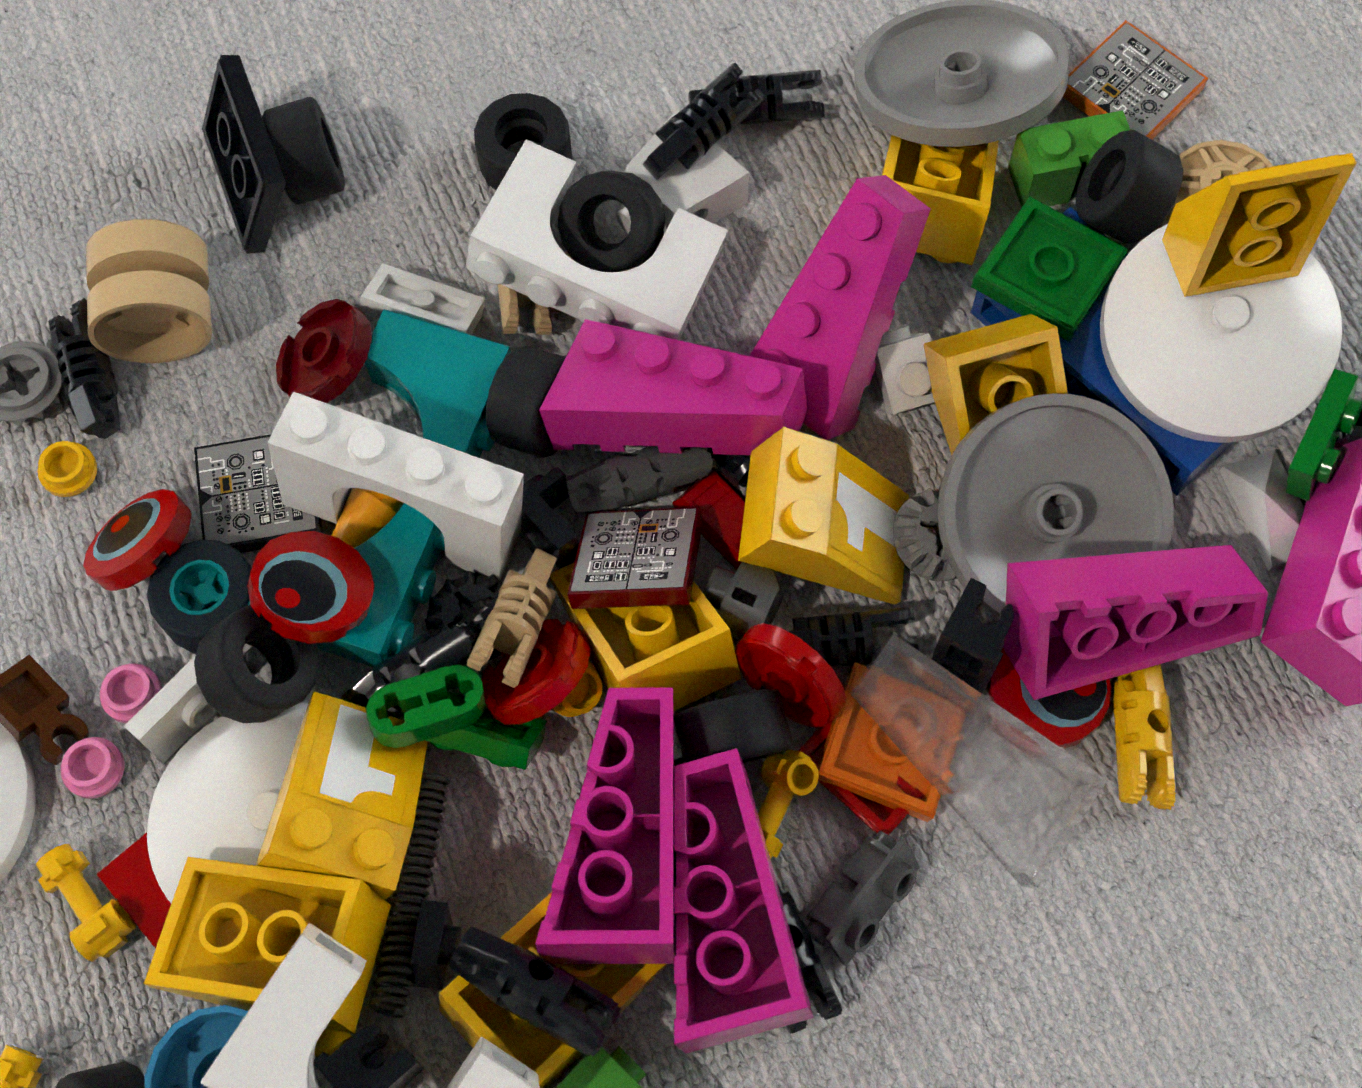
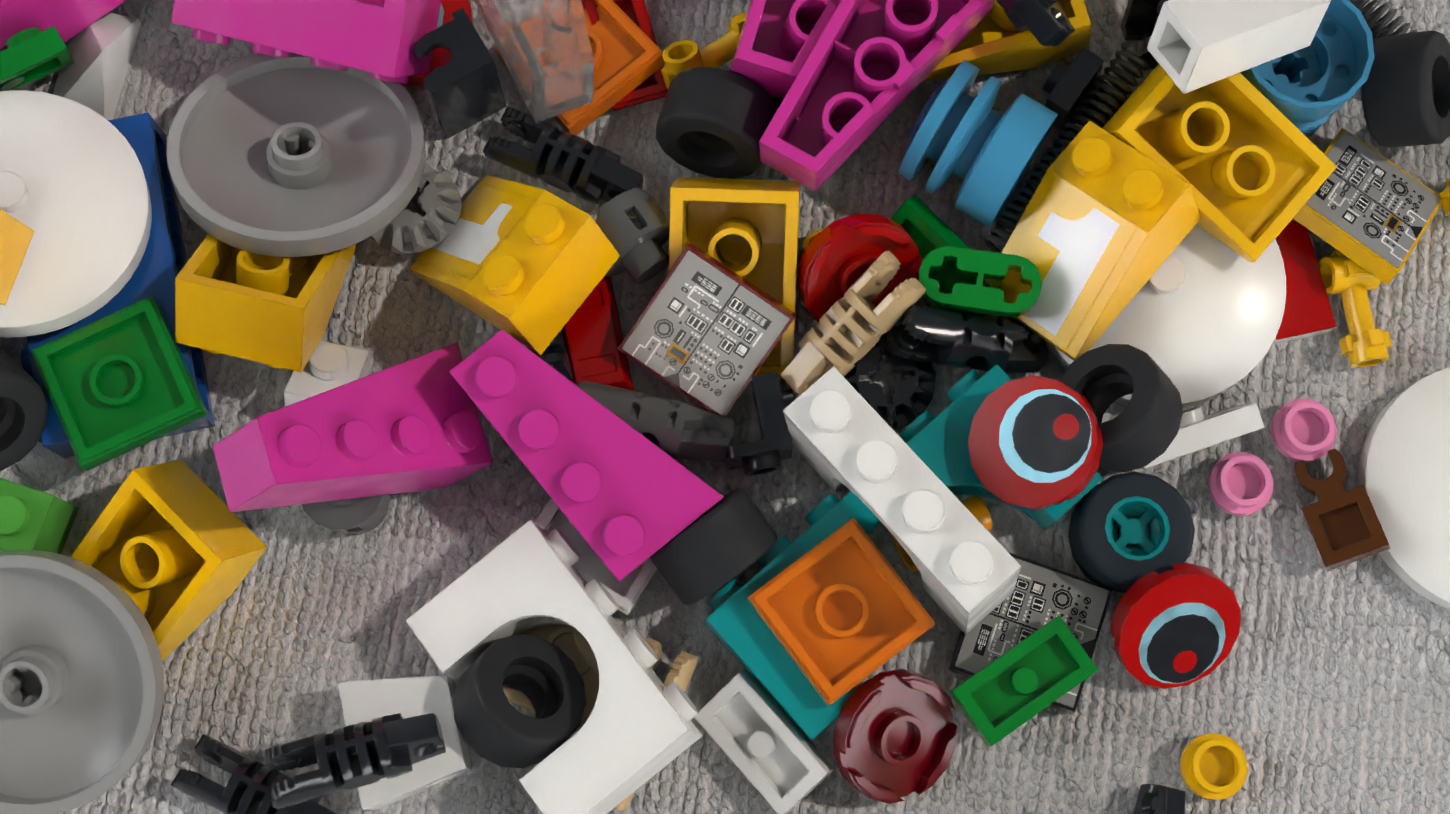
camera: 155 degrees left, 10 degrees up
red tile [735,623,846,728] -> none
none -> orange tile [747,518,936,707]
none -> dark azure wheel [898,60,1059,228]
none -> green plate [949,615,1098,747]
none -> tile [1293,128,1444,285]

